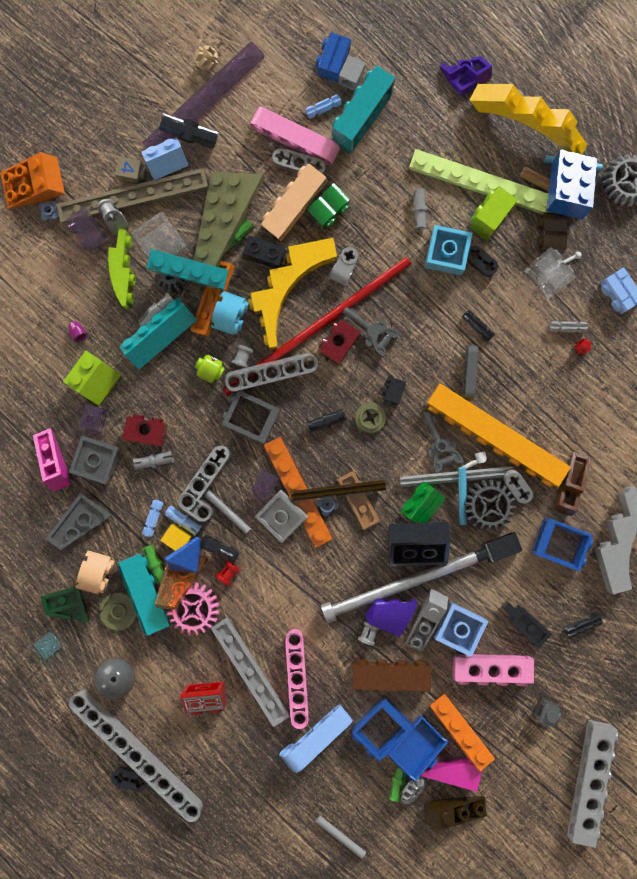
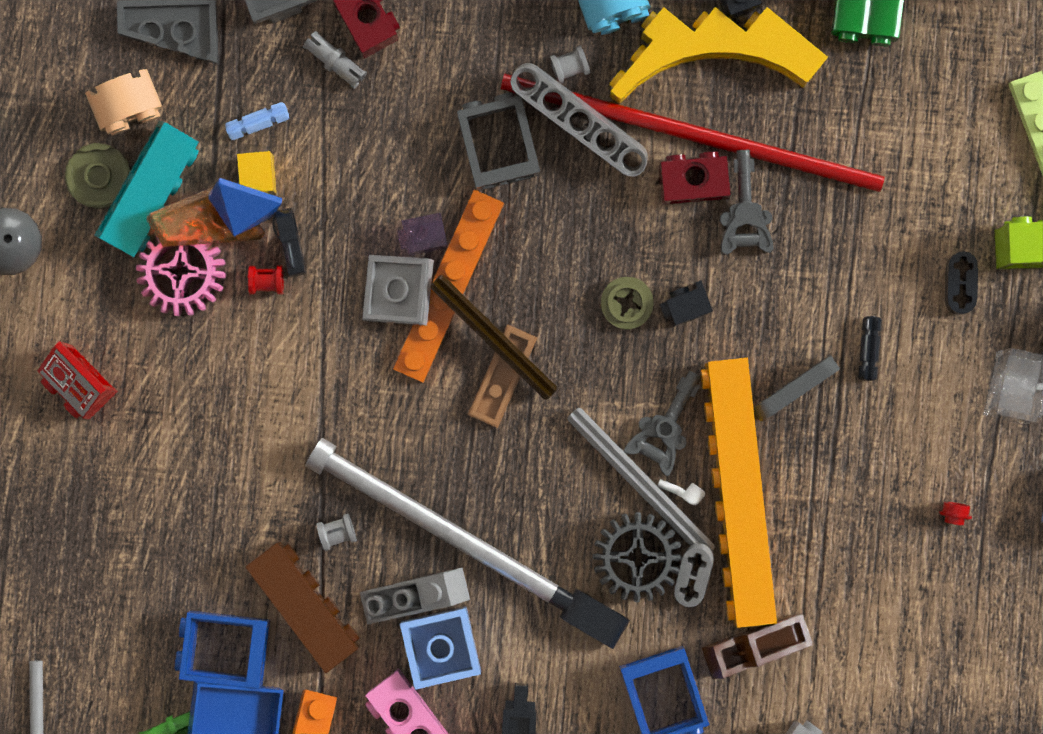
camera: 45 degrees right, 0 degrees up
dark green wing [41,586,90,622] -> none
bright green pin [141,544,168,585] -> none
light blue axle [165,506,202,536] -> none
light grey beam [178,446,231,522] -> none
lime head [194,355,224,383] -> none
light grey bar [204,490,251,534] -> none
light grey plate [211,617,290,727] -> none
light blue beam [279,704,353,773] -> none
bright pink beam [285,629,309,729] -> none
black pin [307,409,346,433] -> none
sand blue plate [316,497,339,516] -> none
light grey piece [329,247,358,286] -> none
dark purple slope [365,599,417,637] -> none
black brick [387,522,451,566] -> none
green brick [400,481,446,523] -> none
light grey pin [412,189,427,230] -> none
medium azure brick [424,225,472,275] -> none
medium azure bar [458,467,467,525] -> none
light grey axle [549,321,588,333] -> none

